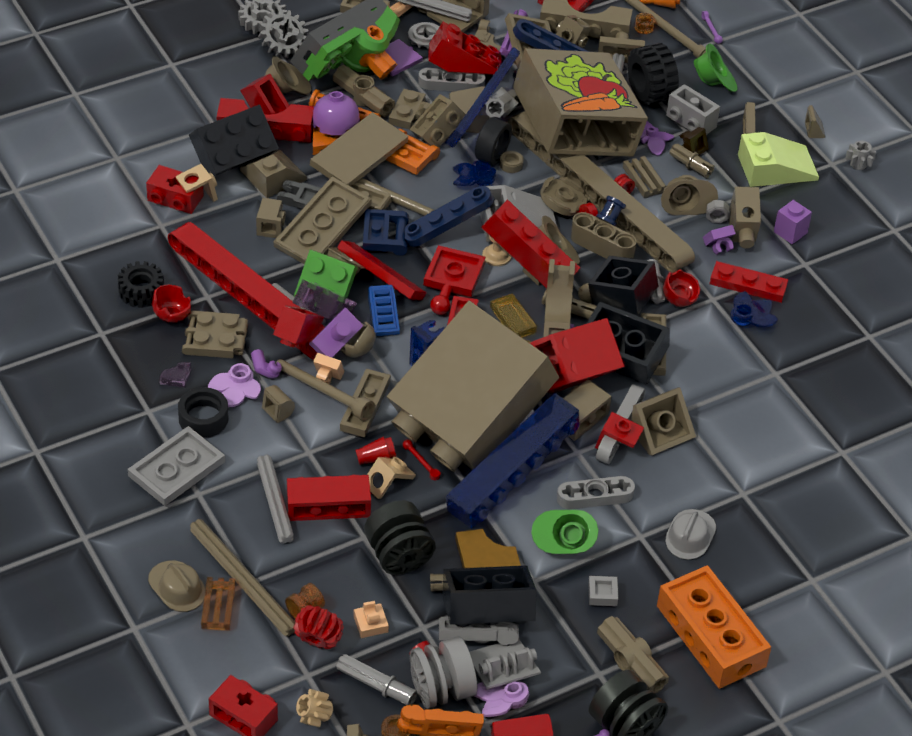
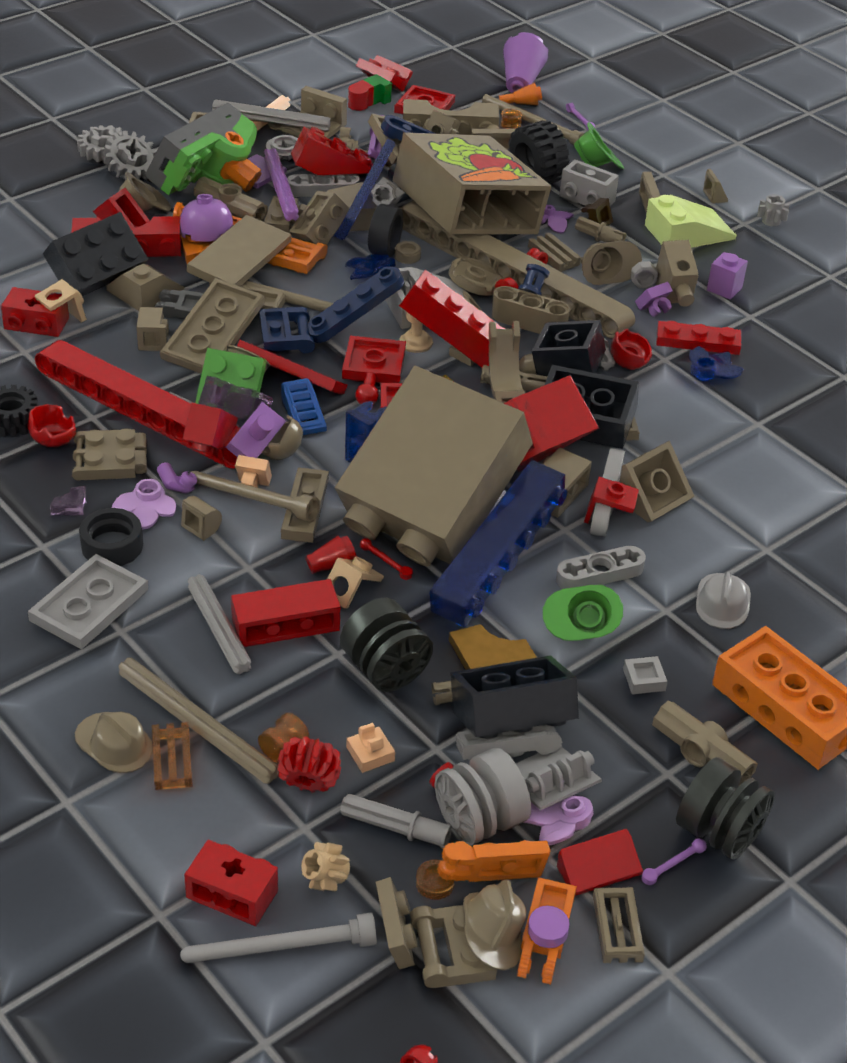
camera: 10 degrees left, 5 degrees down
none -> medium lavender axle [264,148,299,221]

